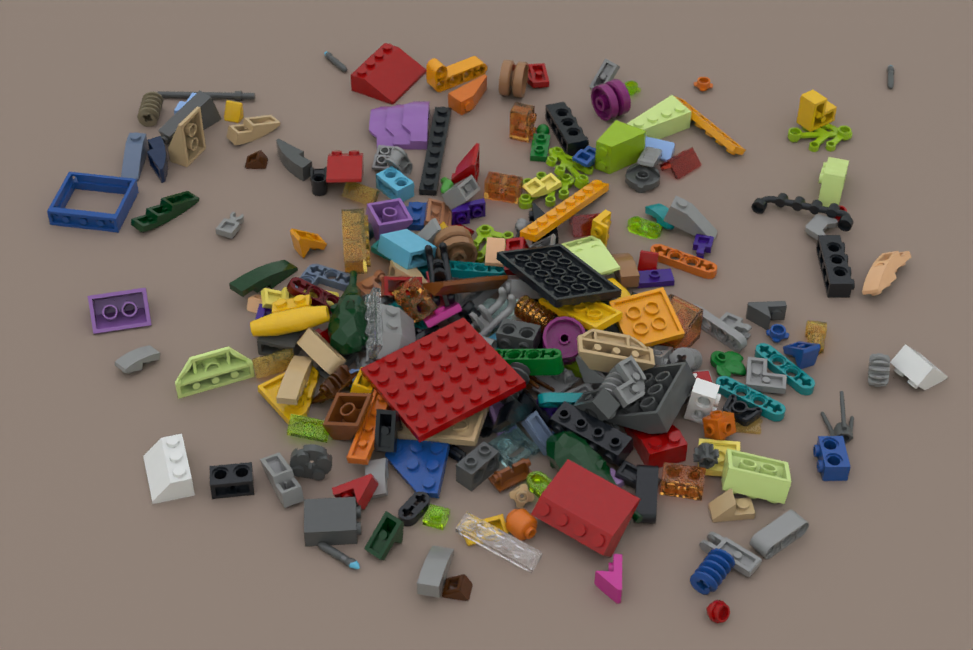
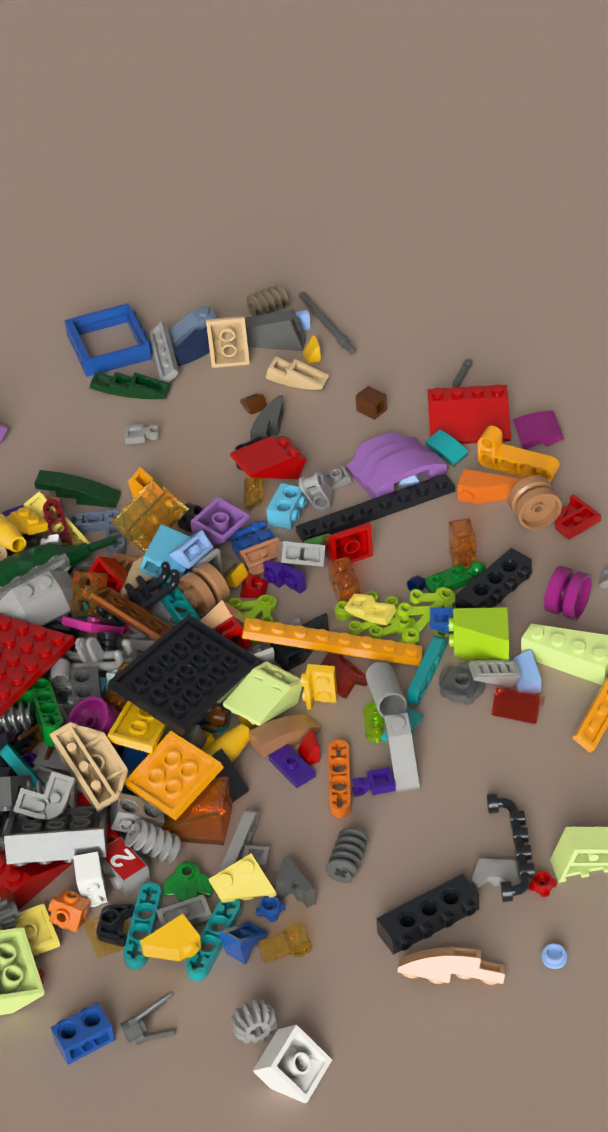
camera: 65 degrees right, 0 degrees up
none -> white tile [40,534,62,546]
none -> yellow slope [140,914,201,961]
none -> light grey plate [149,321,179,383]
none -> light blue slope [169,530,214,569]
none -> light yellow wing [208,854,277,903]
none -> dark grey piece [326,828,369,883]
none -> reddish brown brick [356,386,387,420]
none -> light grey piece [366,662,407,718]
none -> teal beam [406,636,447,705]
none -> clear blue hinge [407,575,426,592]
none -> teal slope [425,429,469,467]
none -> magenta slope [513,411,564,449]
none -> light blue plate [541,943,568,969]

